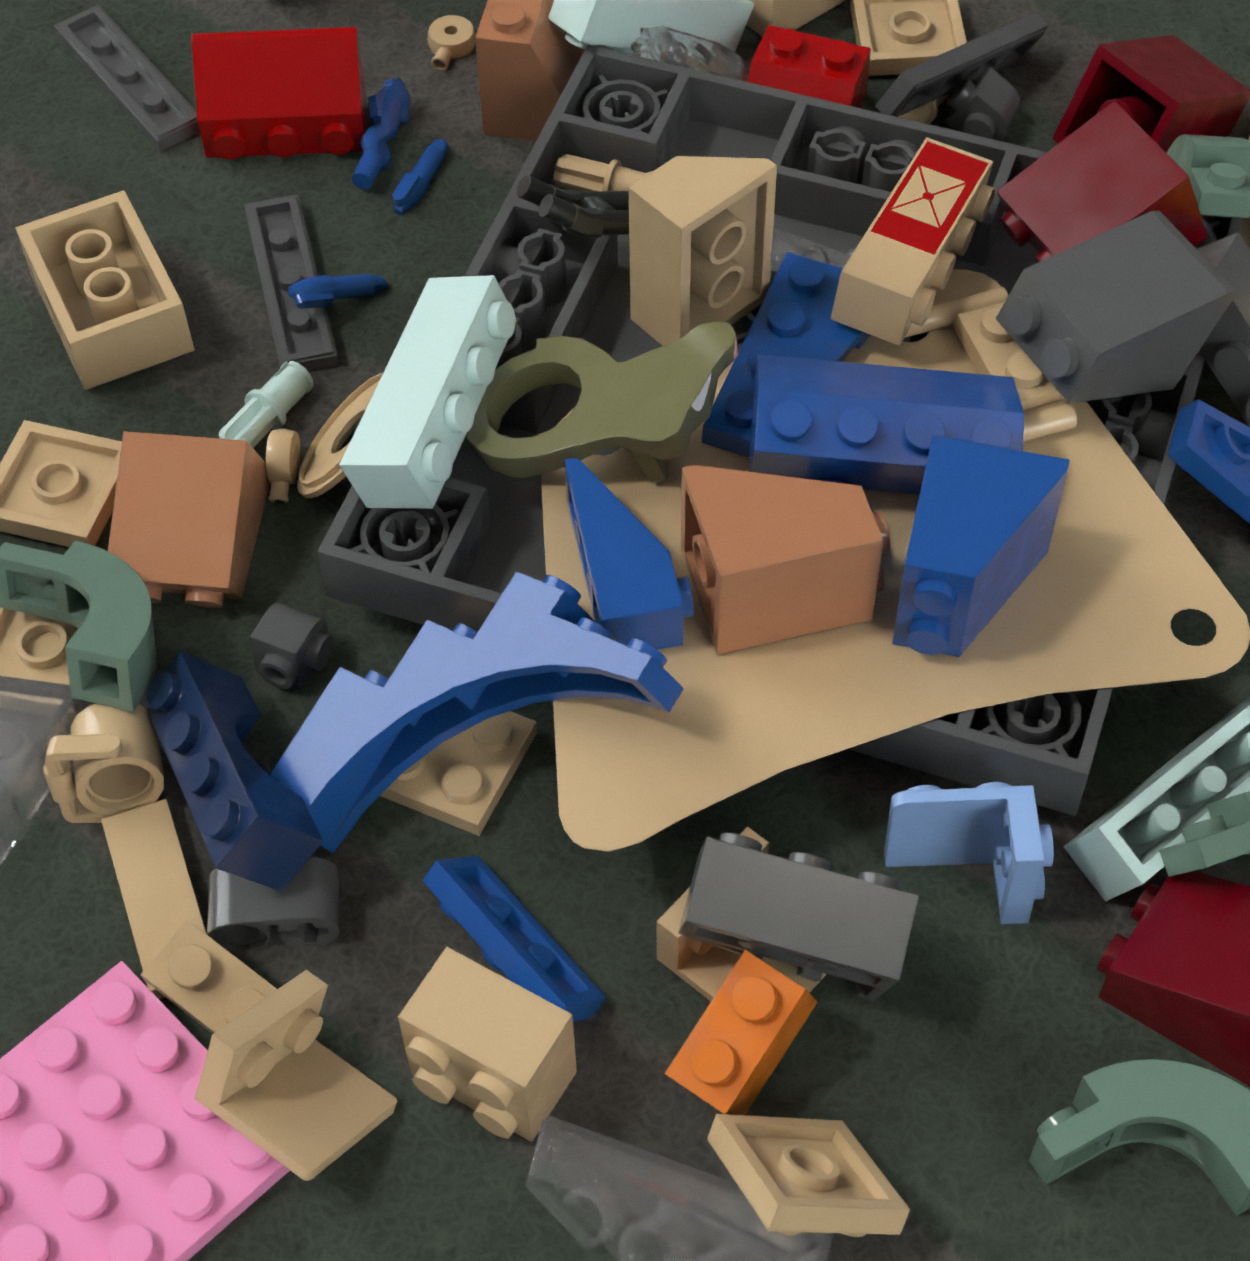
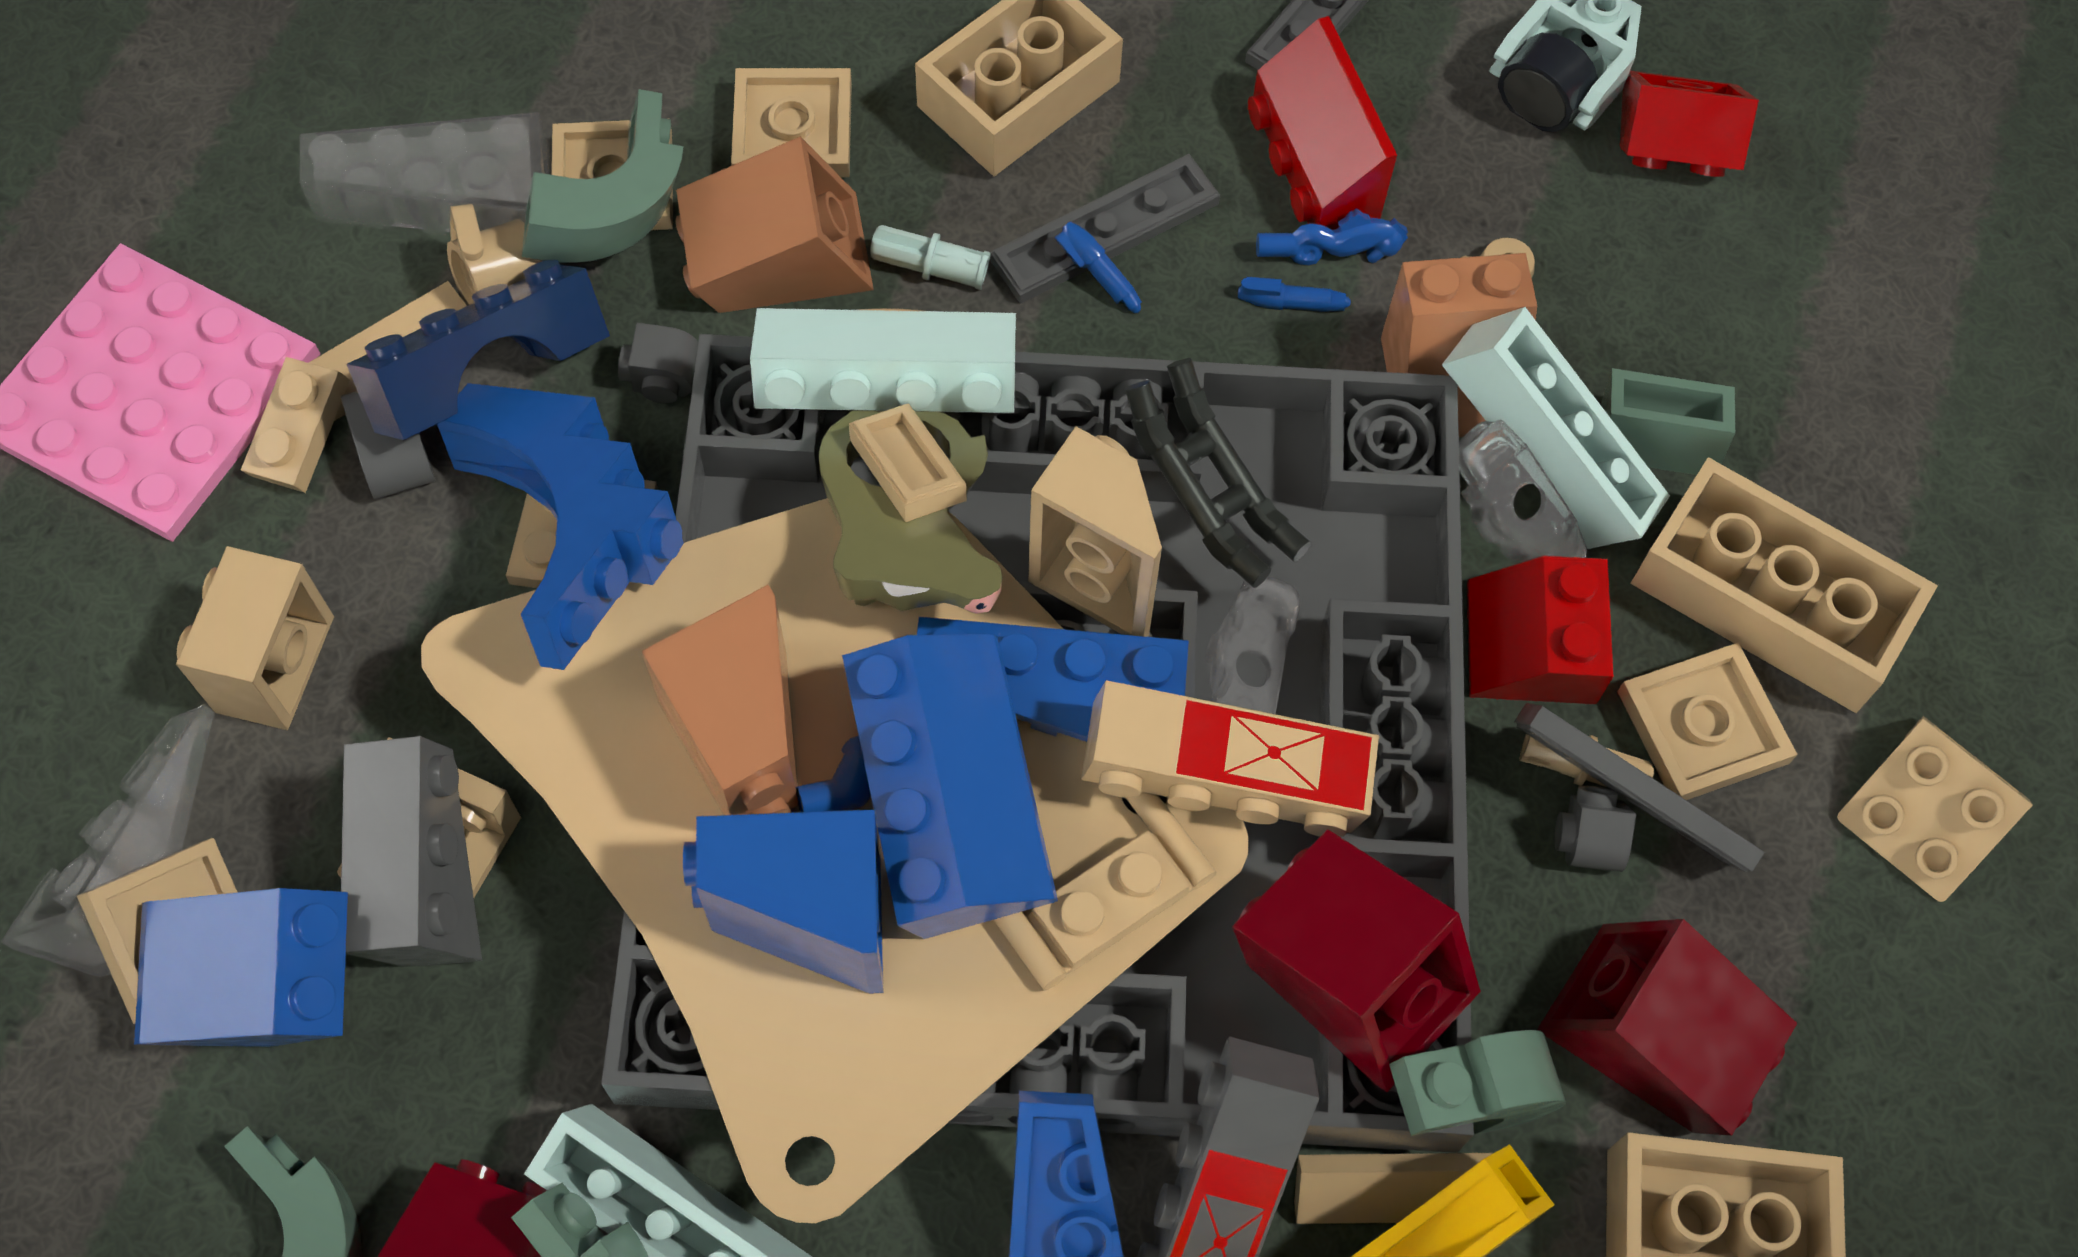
camera: 70 degrees right, 10 degrees up
tan bracket [194,970,397,1181] -> none
tan piece [266,428,300,503] -> none
blue plate [422,856,606,1022] -> none
tan axle [554,154,645,191] -> none
blue slope [565,458,694,650] -> none
orange brick [664,950,818,1115] -> none
light blue bracket [884,782,1054,924] -> none
dark grey slope [995,211,1238,403] -> none
none -> slope [134,888,348,1047]
none -> tan tile [849,403,967,522]

